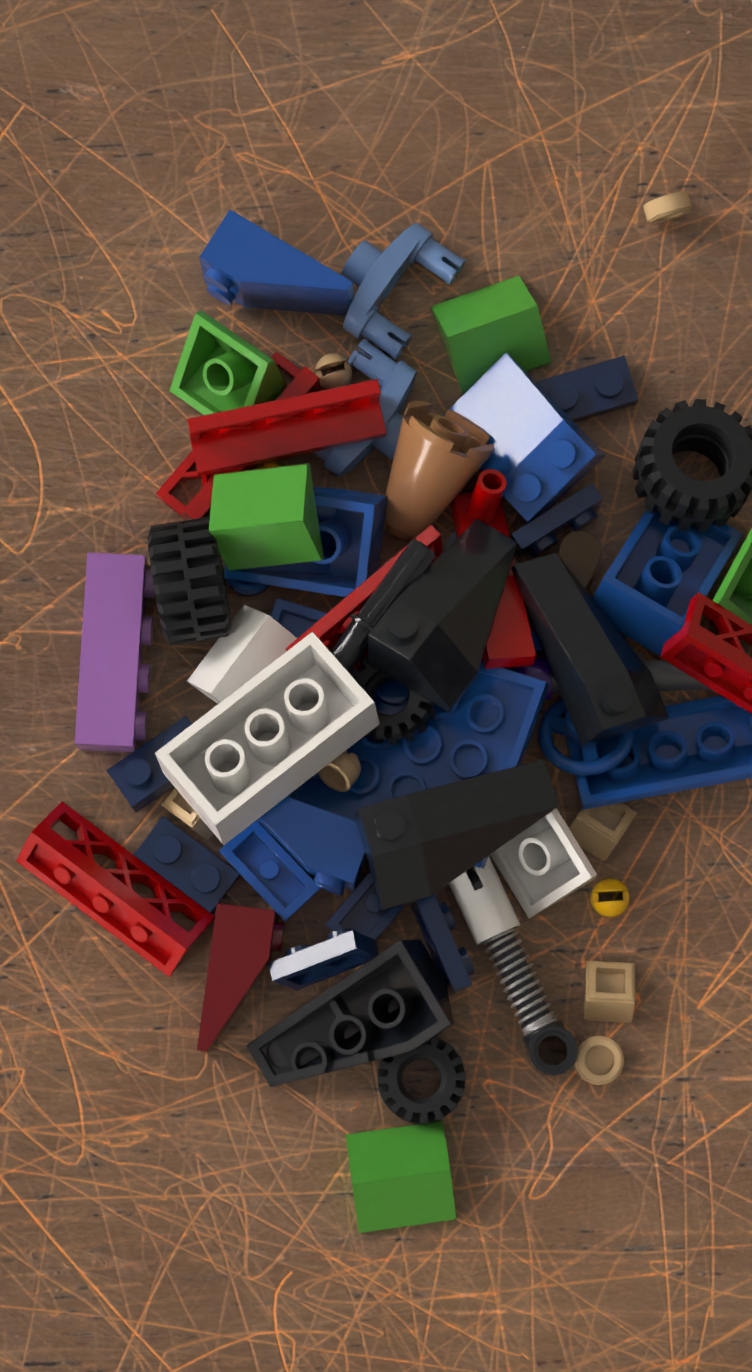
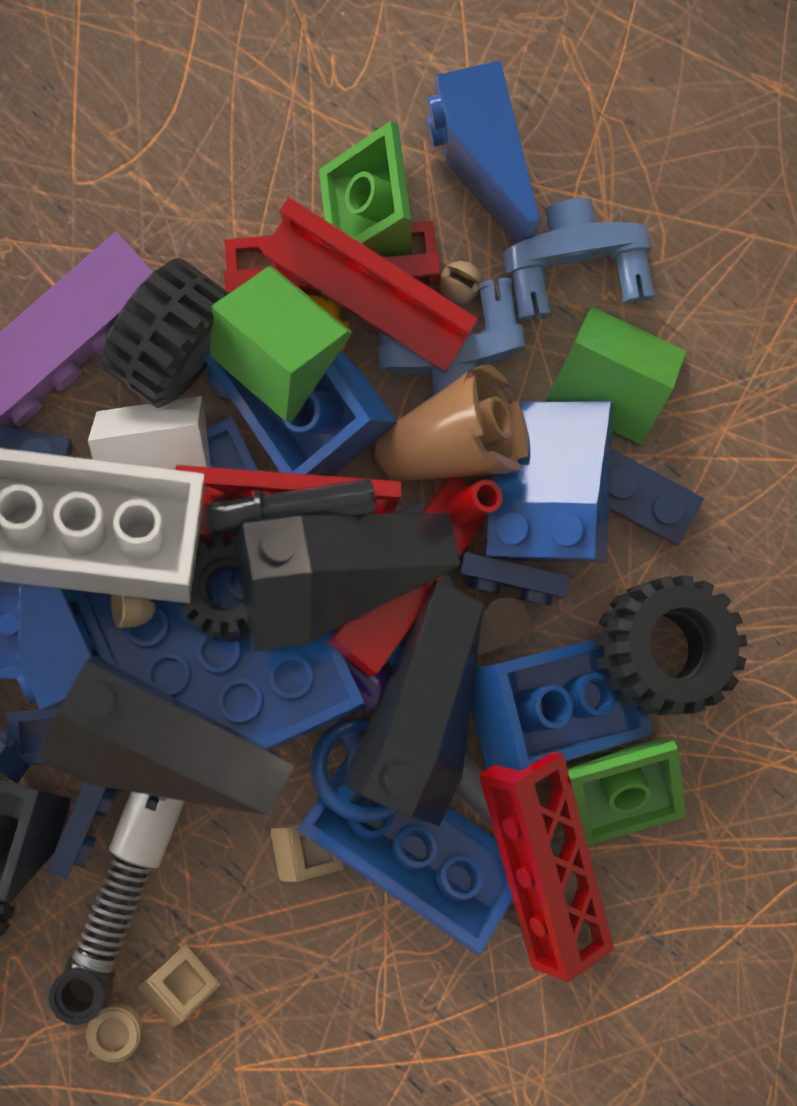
camera: 45 degrees right, 5 degrees up
white slope [490,808,597,919] -> none
yellow hinge [590,878,630,918] -> none

